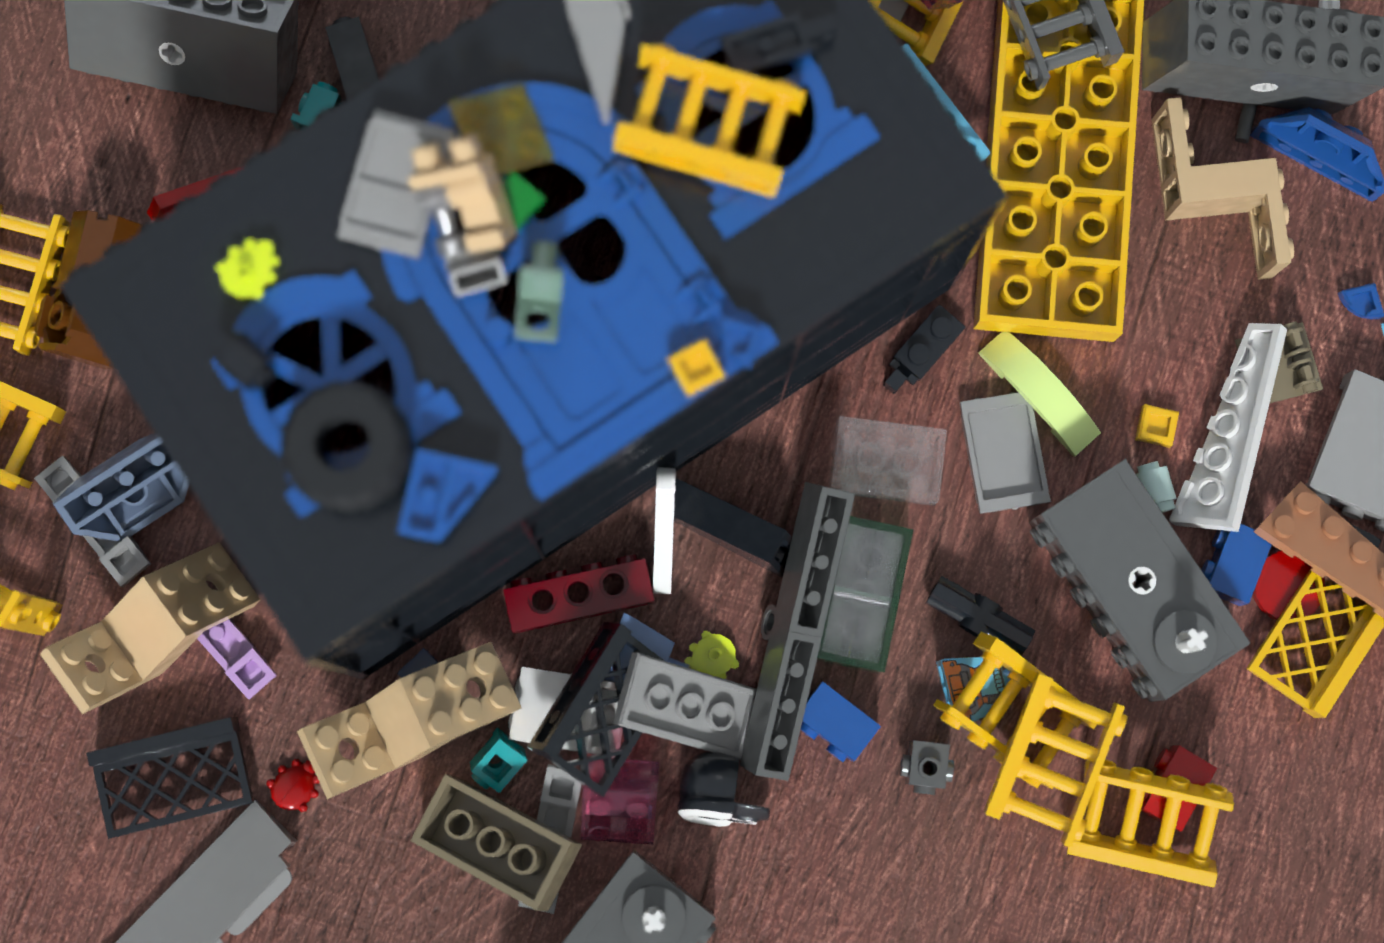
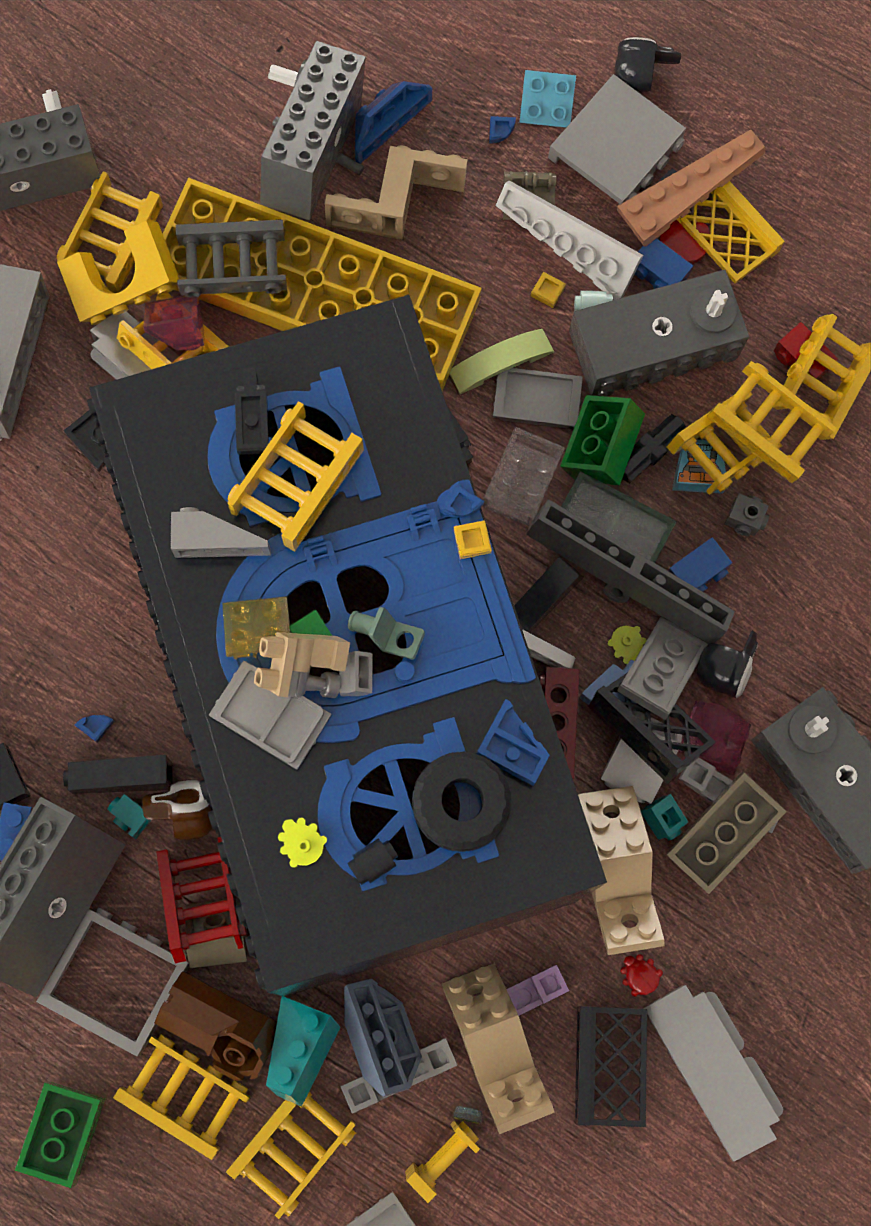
camera: 75 degrees left, 5 degrees down
none -> light grey window [36,907,189,1057]
none -> blue tile [75,715,115,743]
none -> teal wedge [266,996,341,1107]
none -> clear light blue tile [453,1106,483,1124]
none -> green brick [560,395,645,486]

